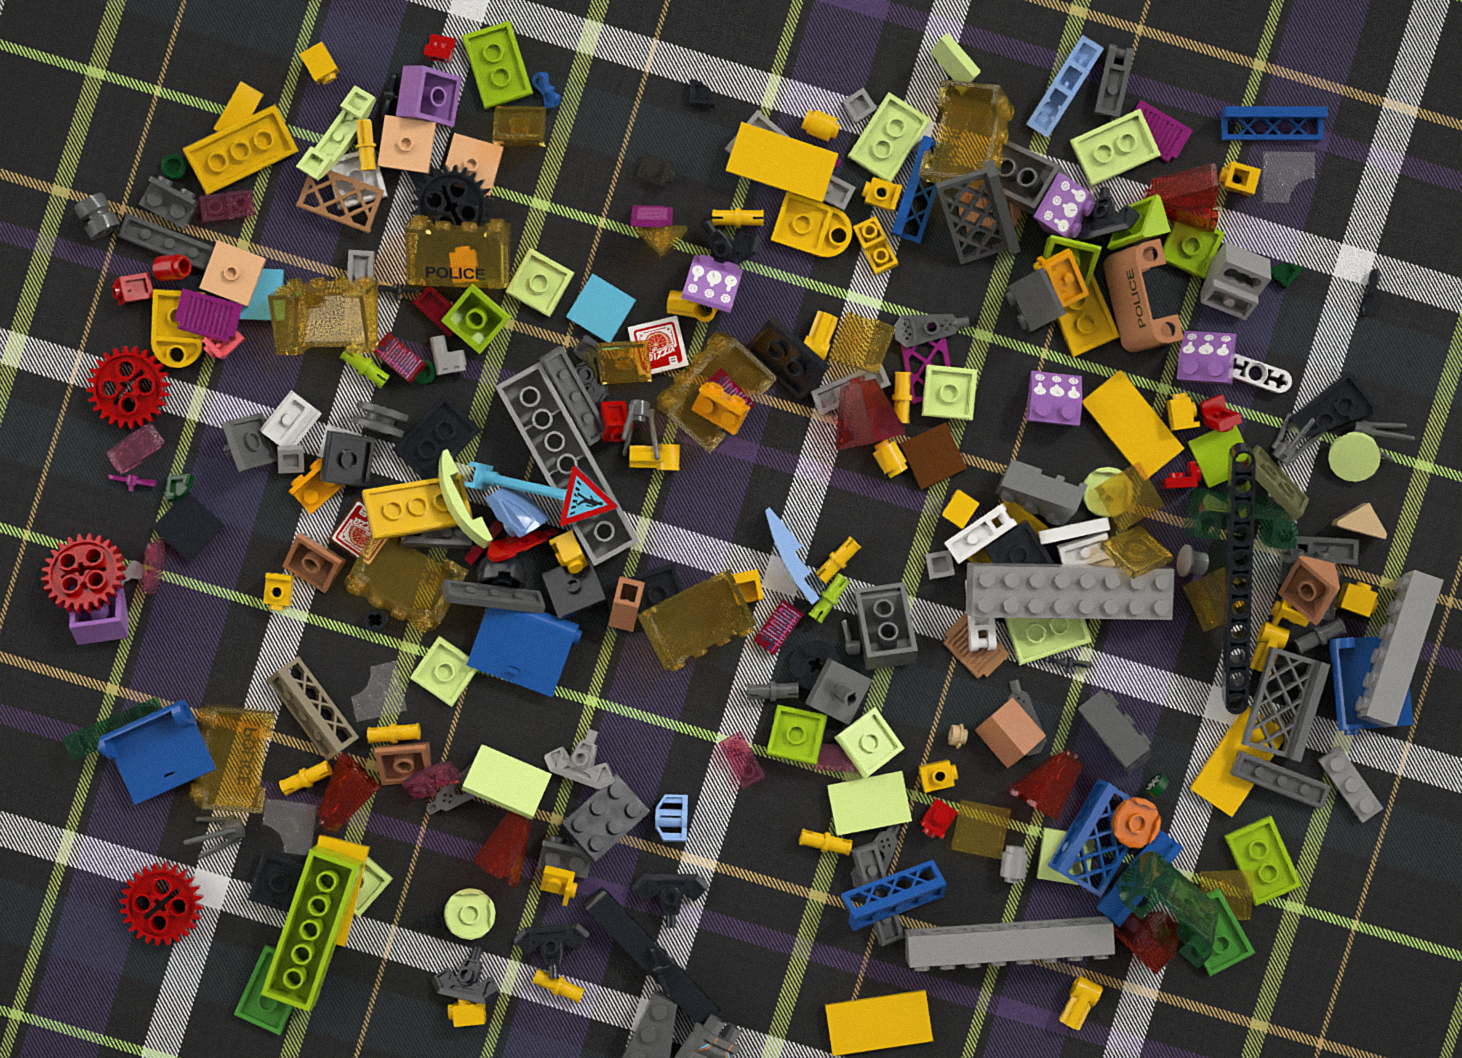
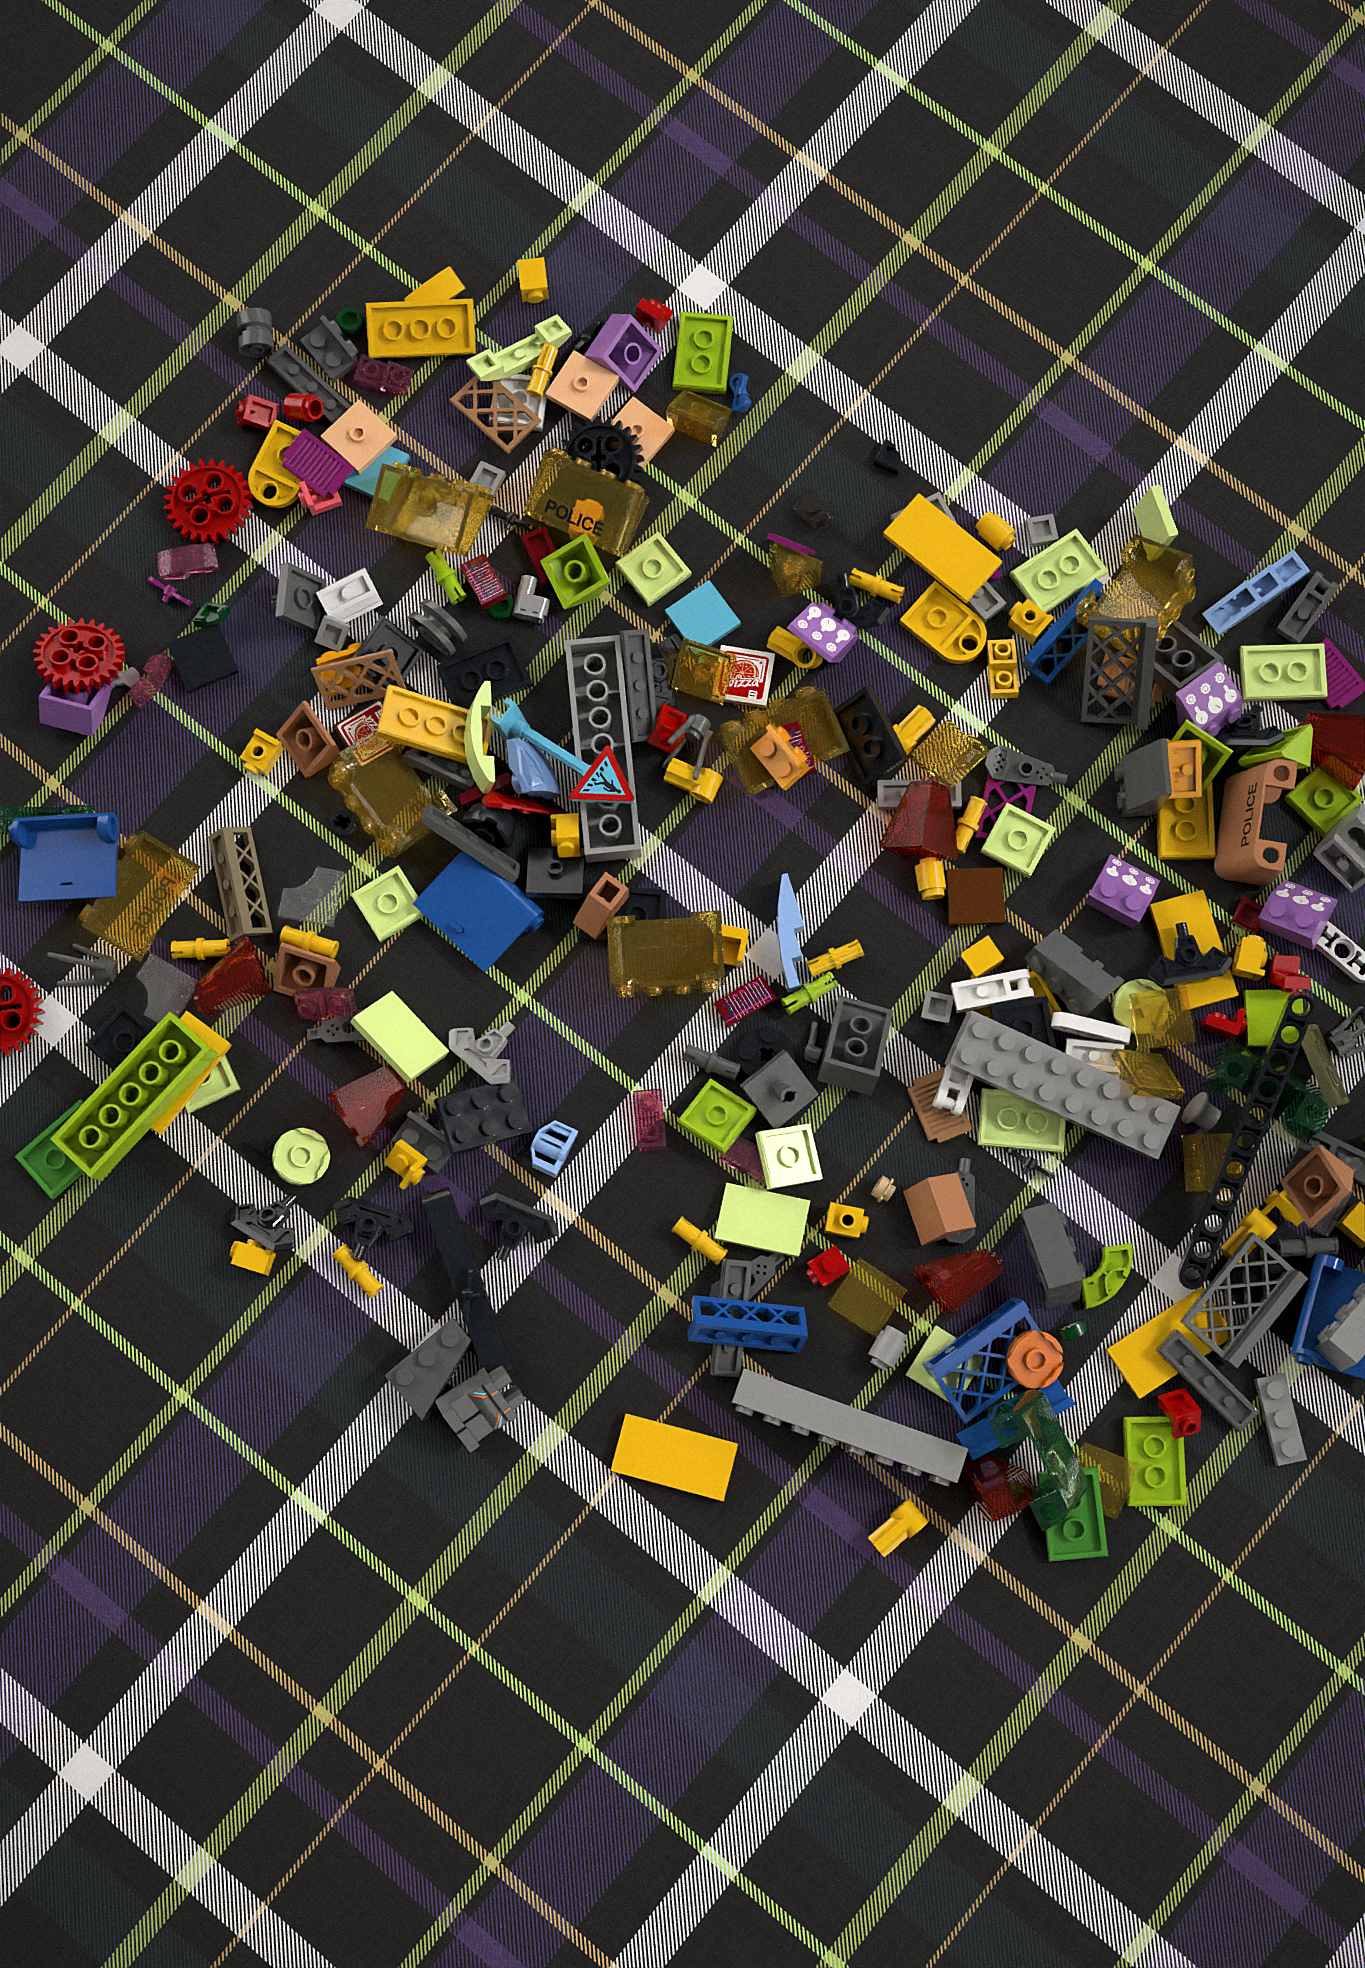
camera: 25 degrees right, 10 degrees down
none -> medium nougat window [311,649,406,710]
none -> lime tile [1081,1243,1133,1309]
none -> black piece [1148,922,1232,986]
none -> red bracket [1158,1388,1201,1439]
none -> dark red tile [1229,896,1264,935]

